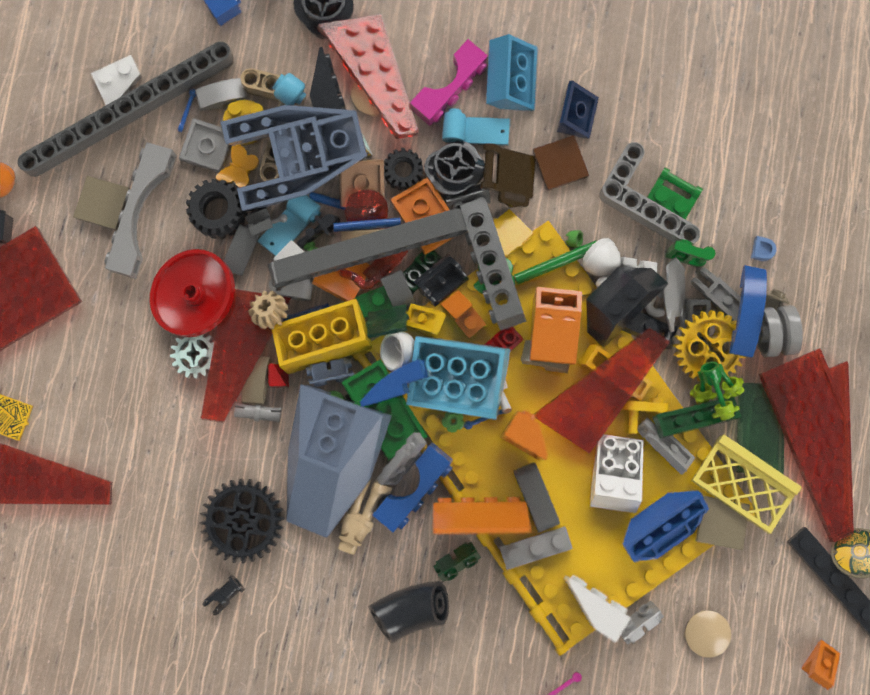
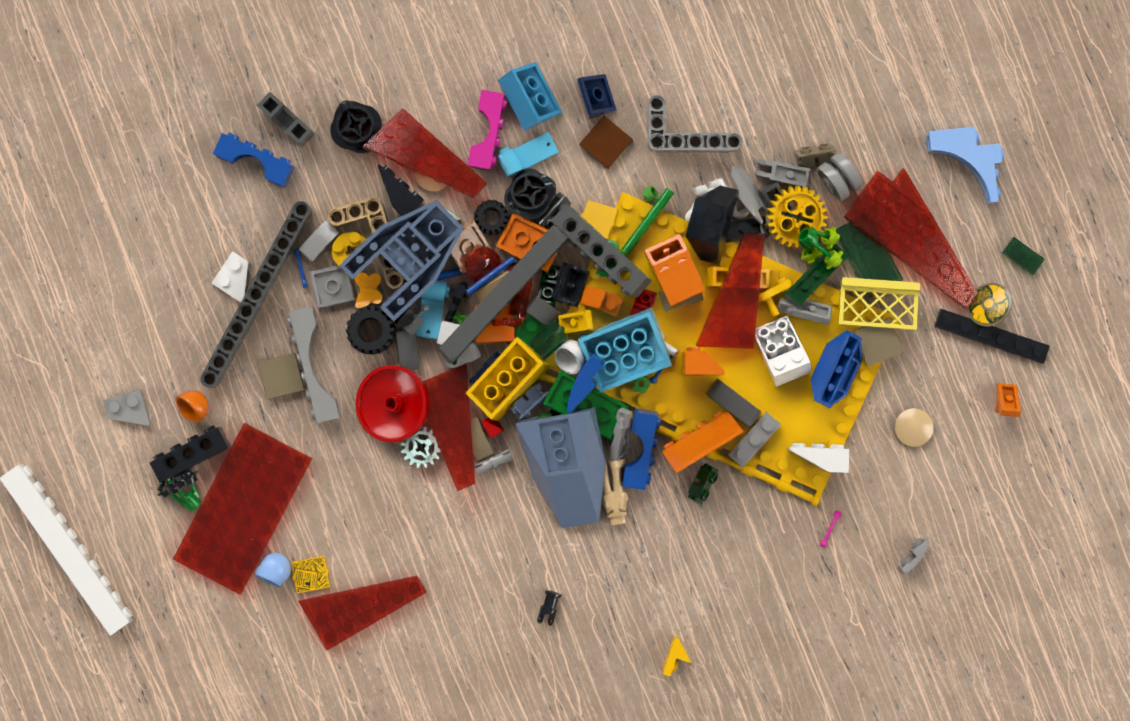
camera: 30 degrees left, 5 degrees up
black gear [199,479,285,564] -> none
tan gear [248,290,288,330] -> none
medium azure head [272,73,306,106] -> none
black brick [368,581,449,643] -> none
dark brown piece [480,143,535,208] -> none
white hat [582,238,621,276] -> none
light grey hinge [621,601,664,645] -> none
green plate [647,167,703,220] -> none
green plate [665,239,716,268] -> none
blue slope [729,265,767,358] -> none
medium blue tile [750,236,776,261] -> none

